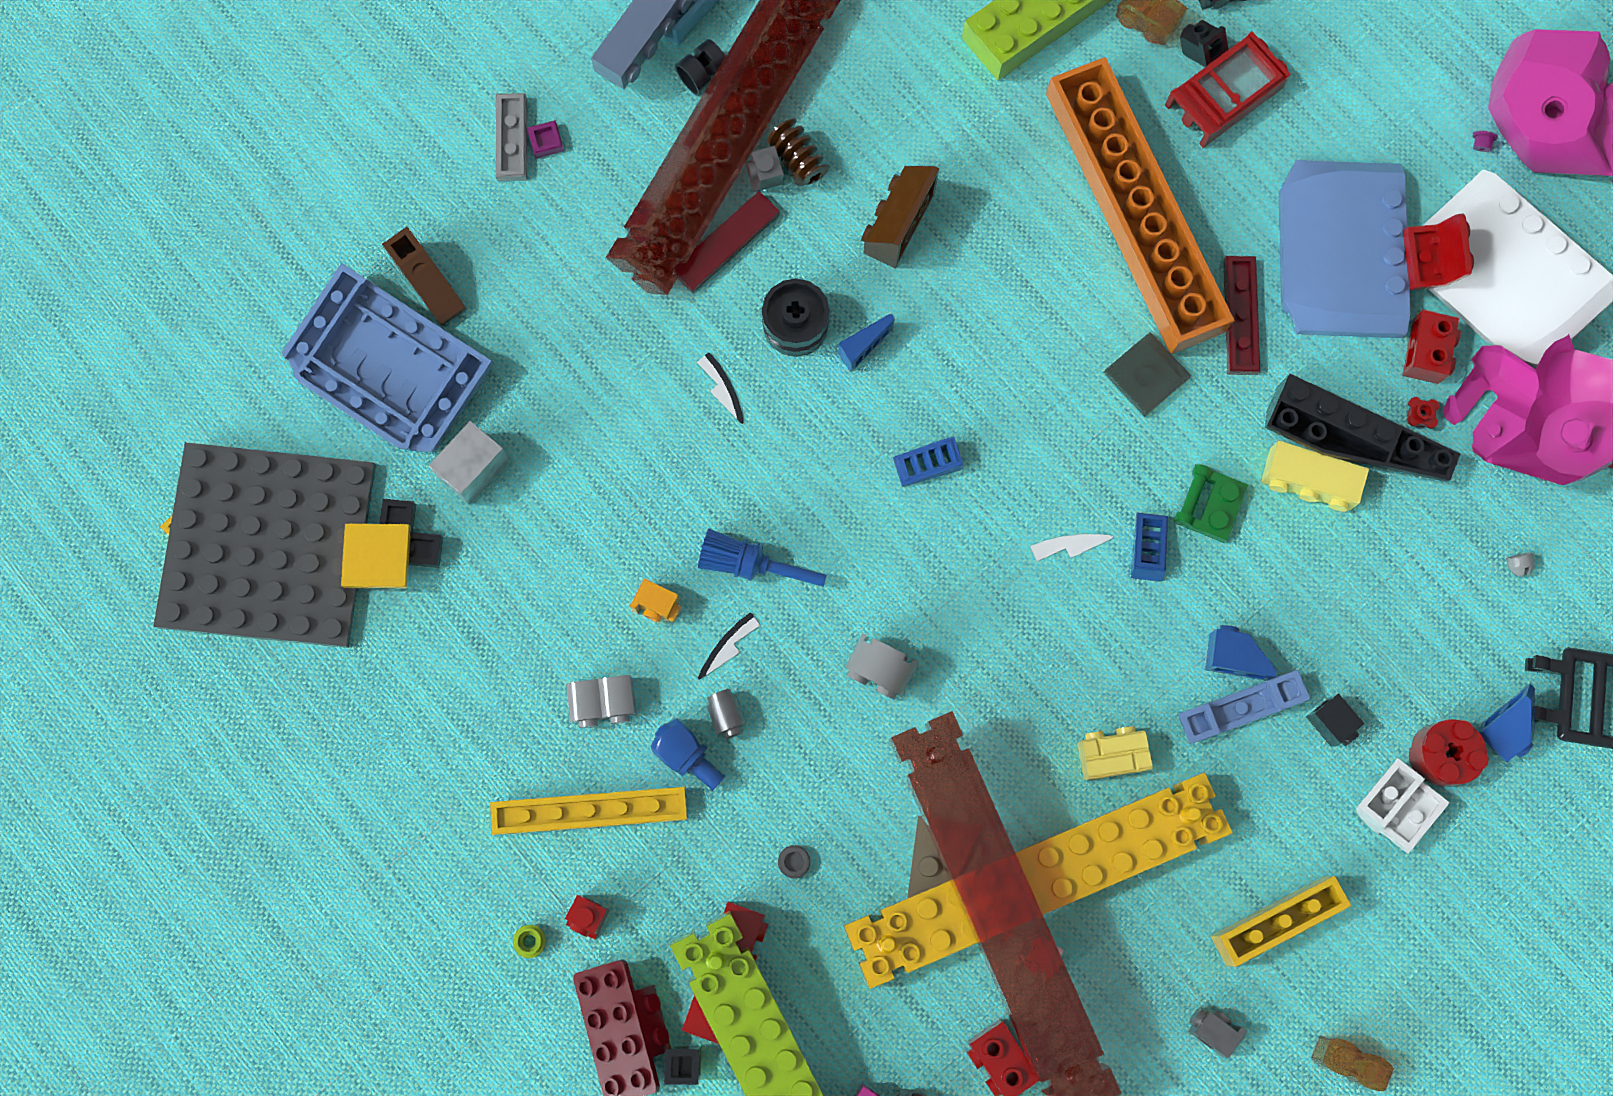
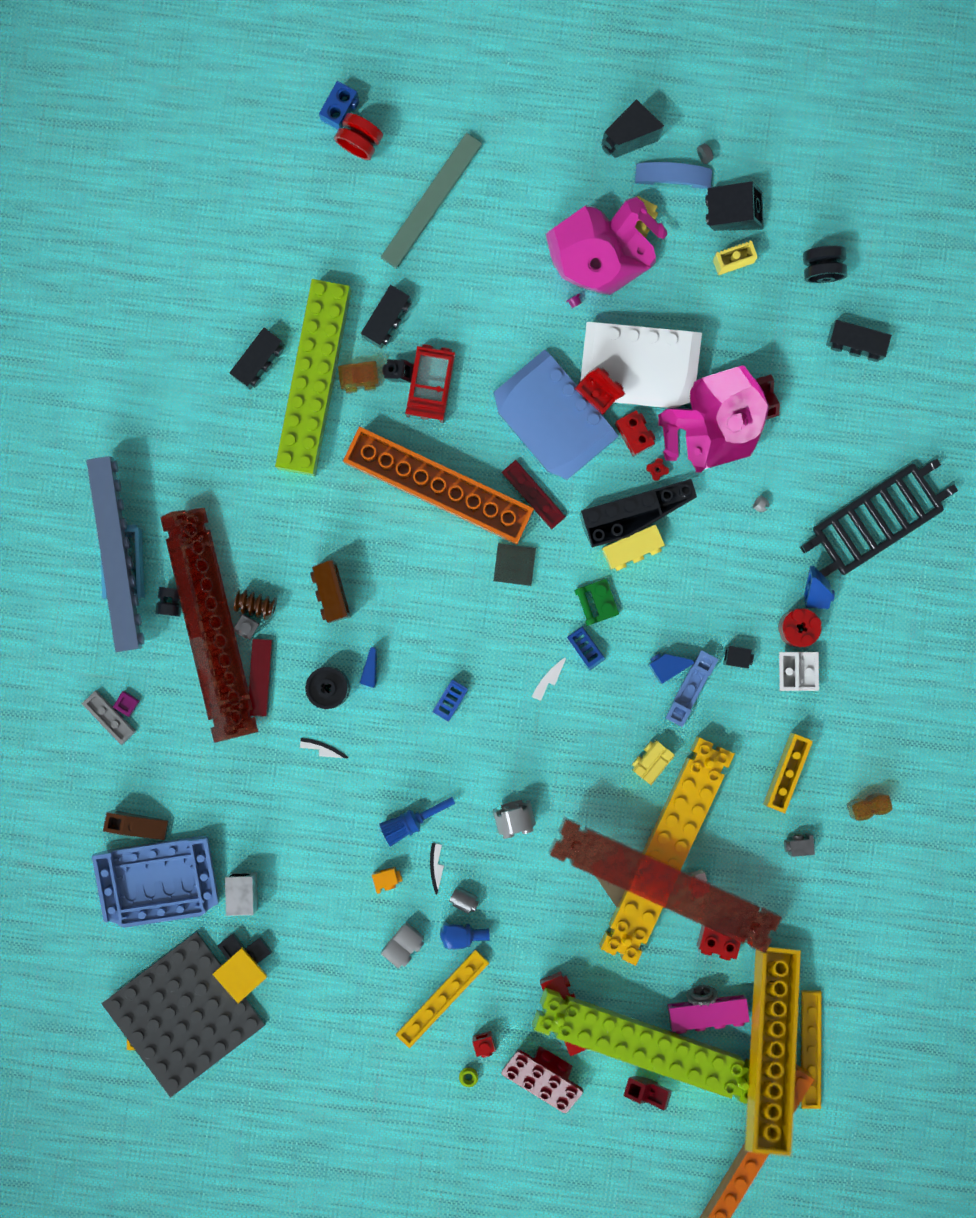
camera: 35 degrees left, 10 degrees up
black brick [664,1046,701,1085] -> none
dark grey tile [778,845,810,879] -> none

